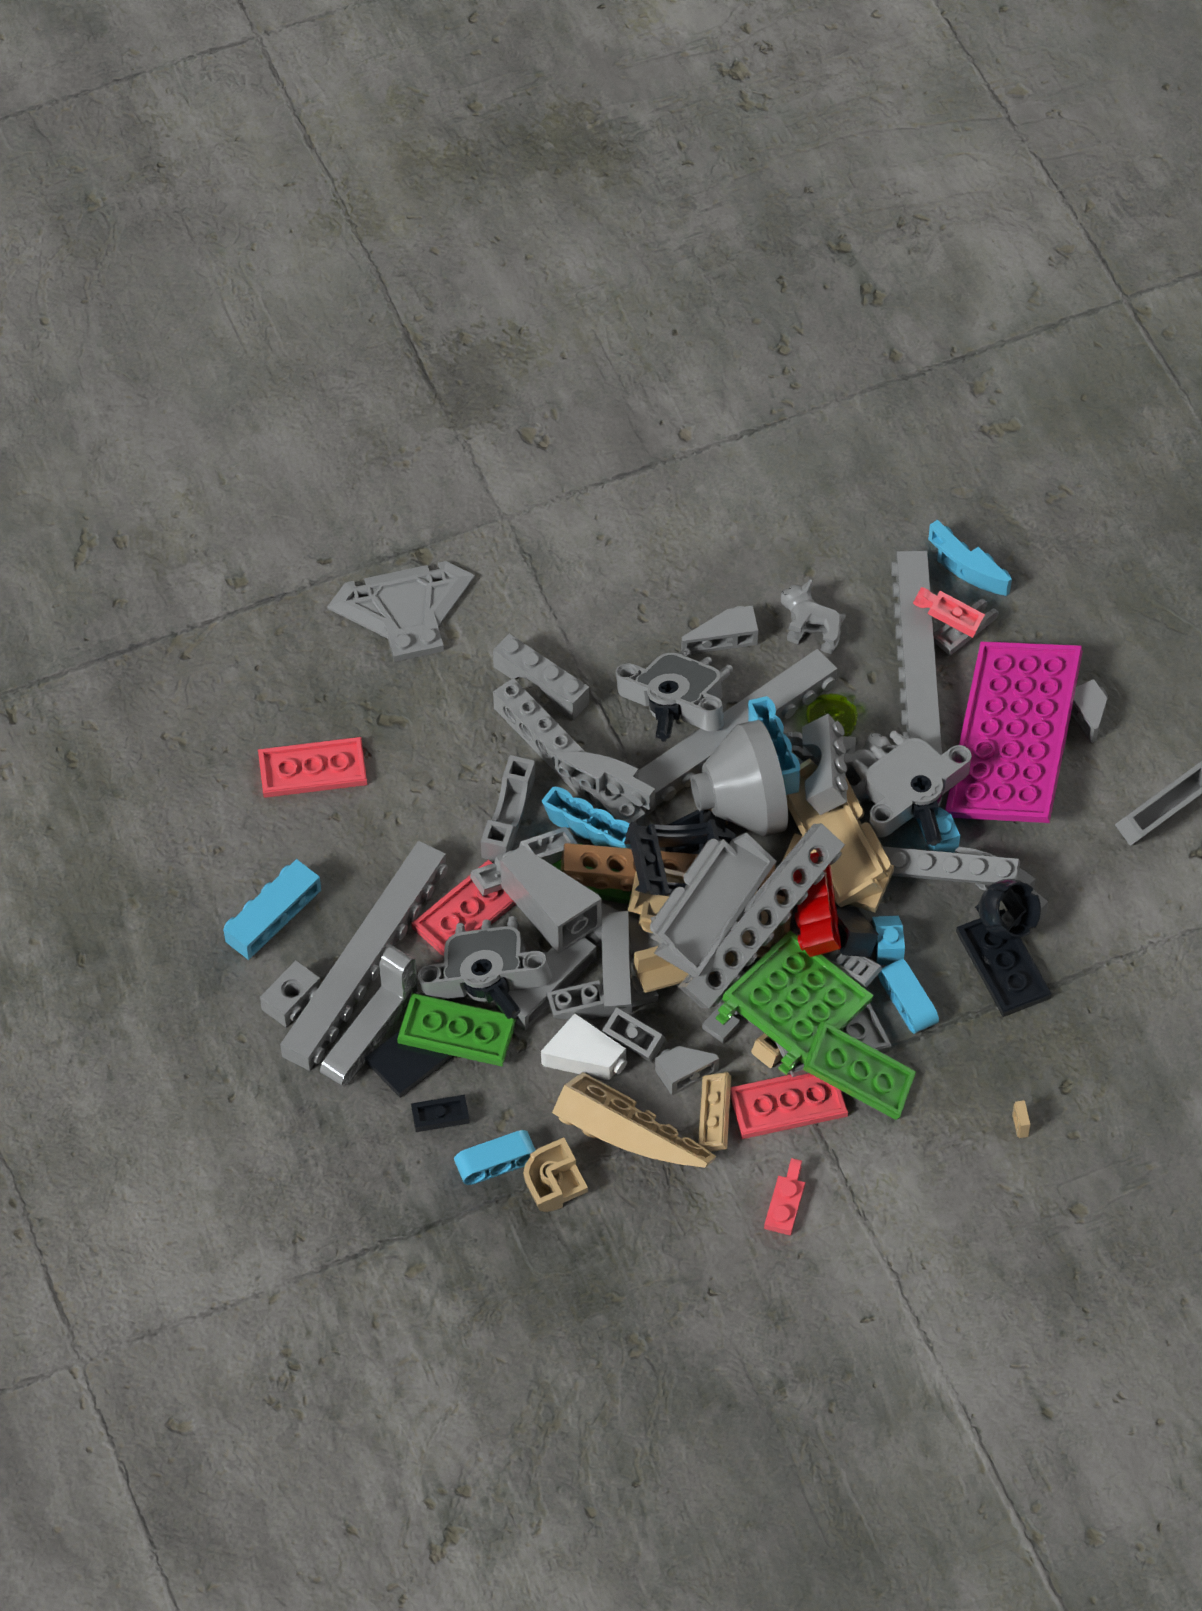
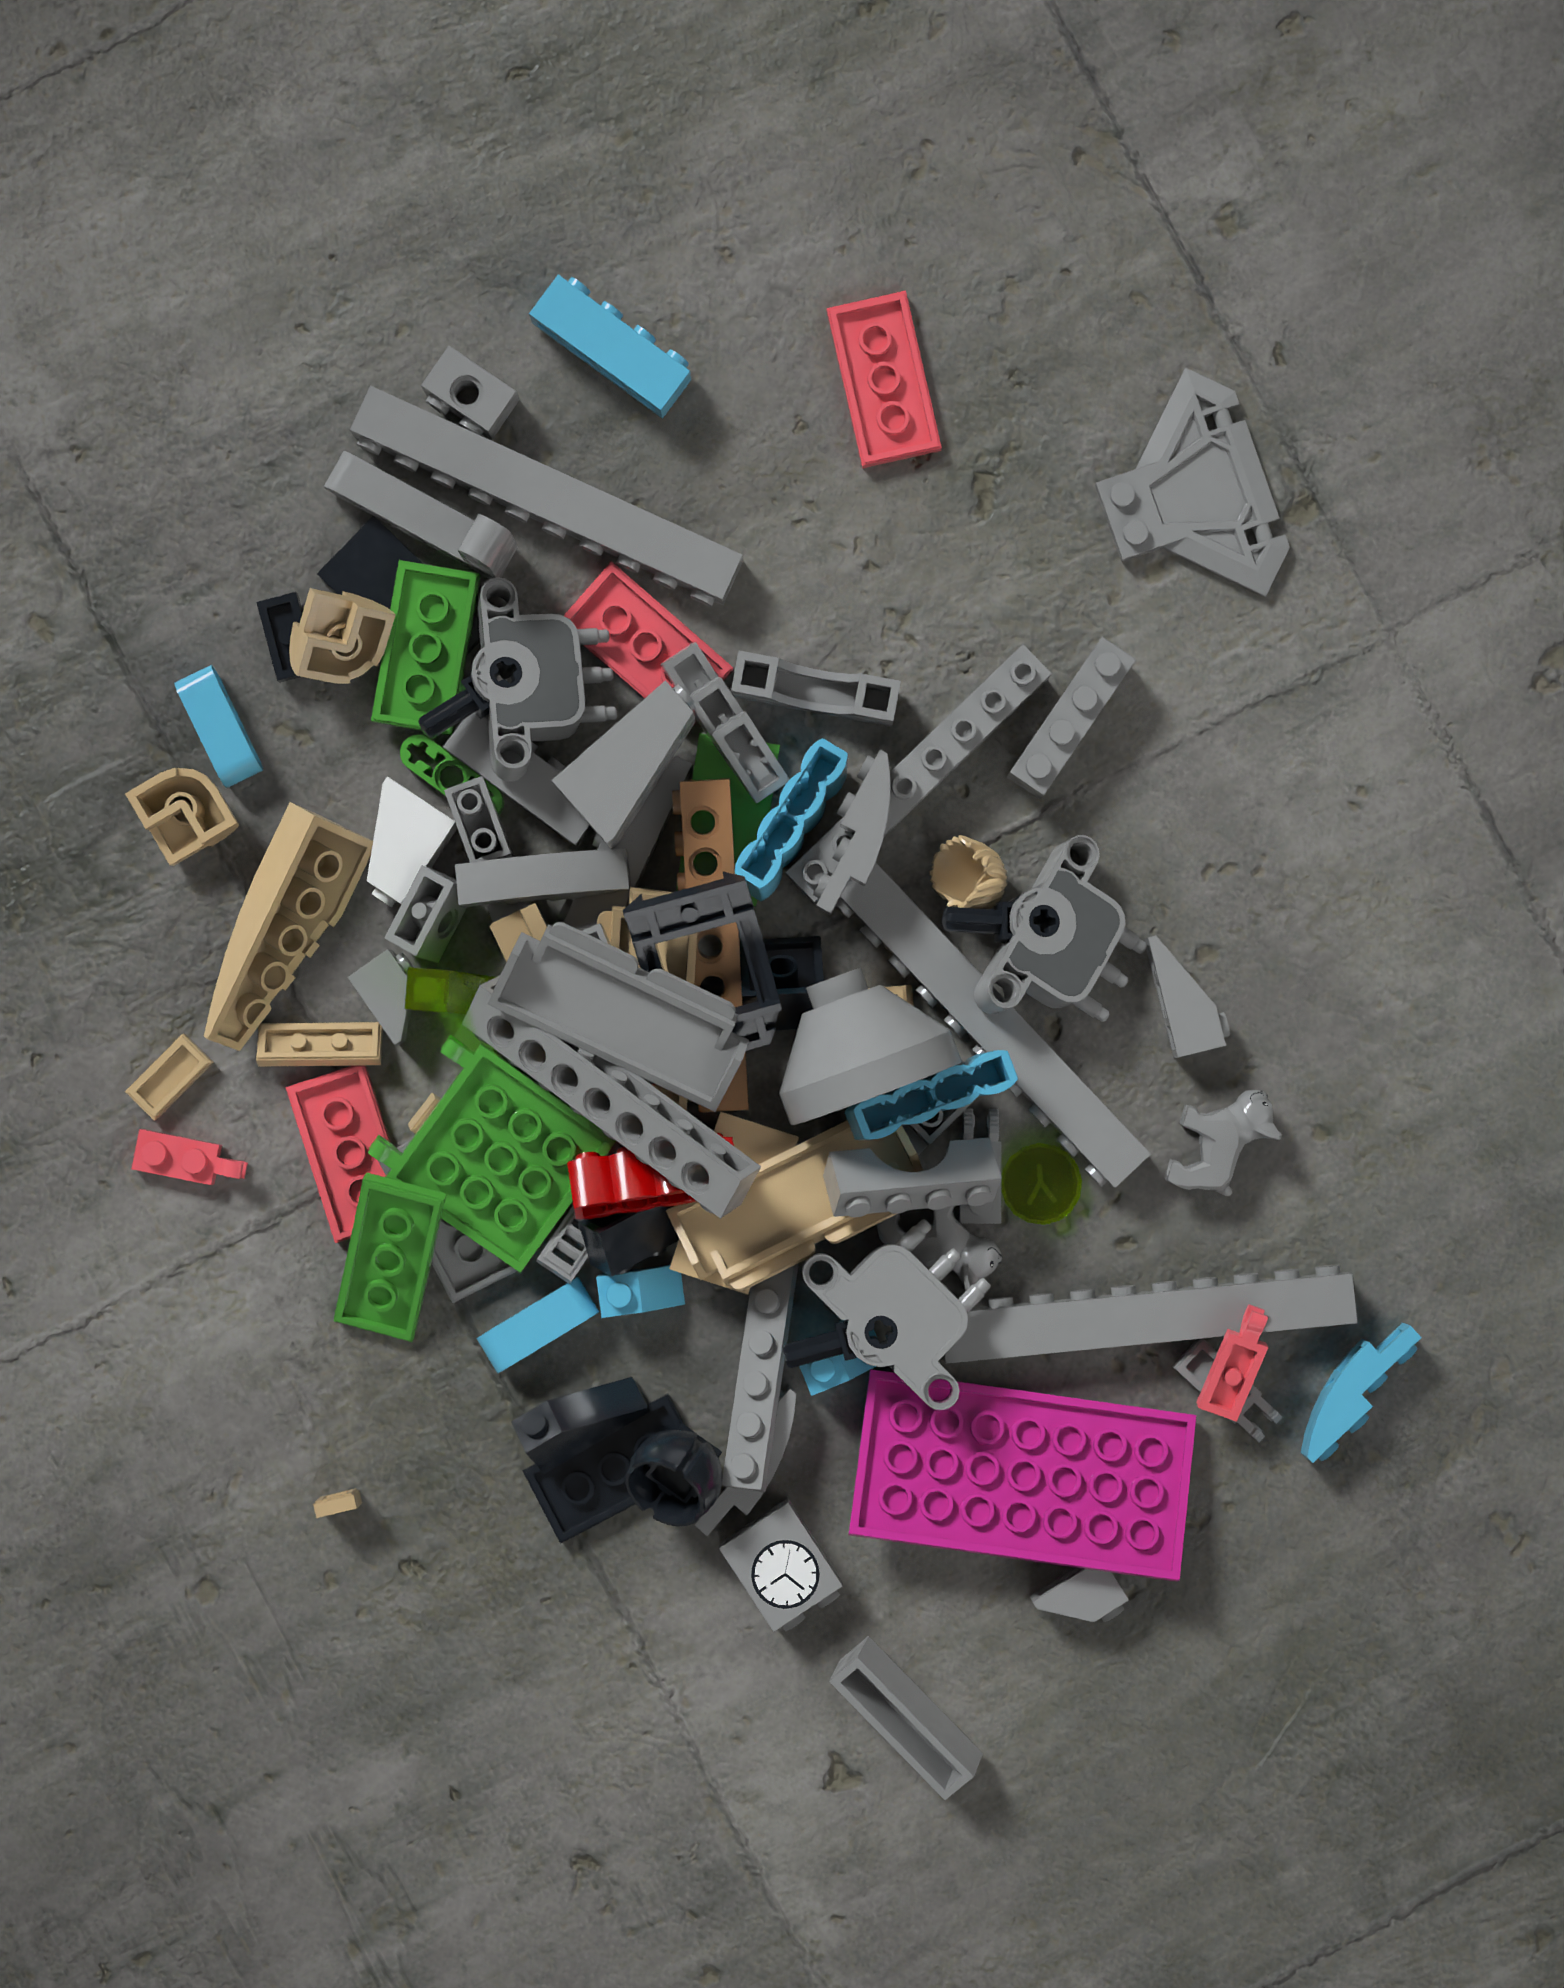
camera: 90 degrees right, 30 degrees up
none -> tan tile [125,1033,214,1120]
none -> tan brick [289,588,396,684]
none -> bright green beam [400,734,504,815]
none -> clear neon green slope [404,967,496,1016]
none -> black slope [511,1377,650,1474]
none -> light grey brick [719,1498,843,1632]
none -> tan hair [930,835,1007,909]

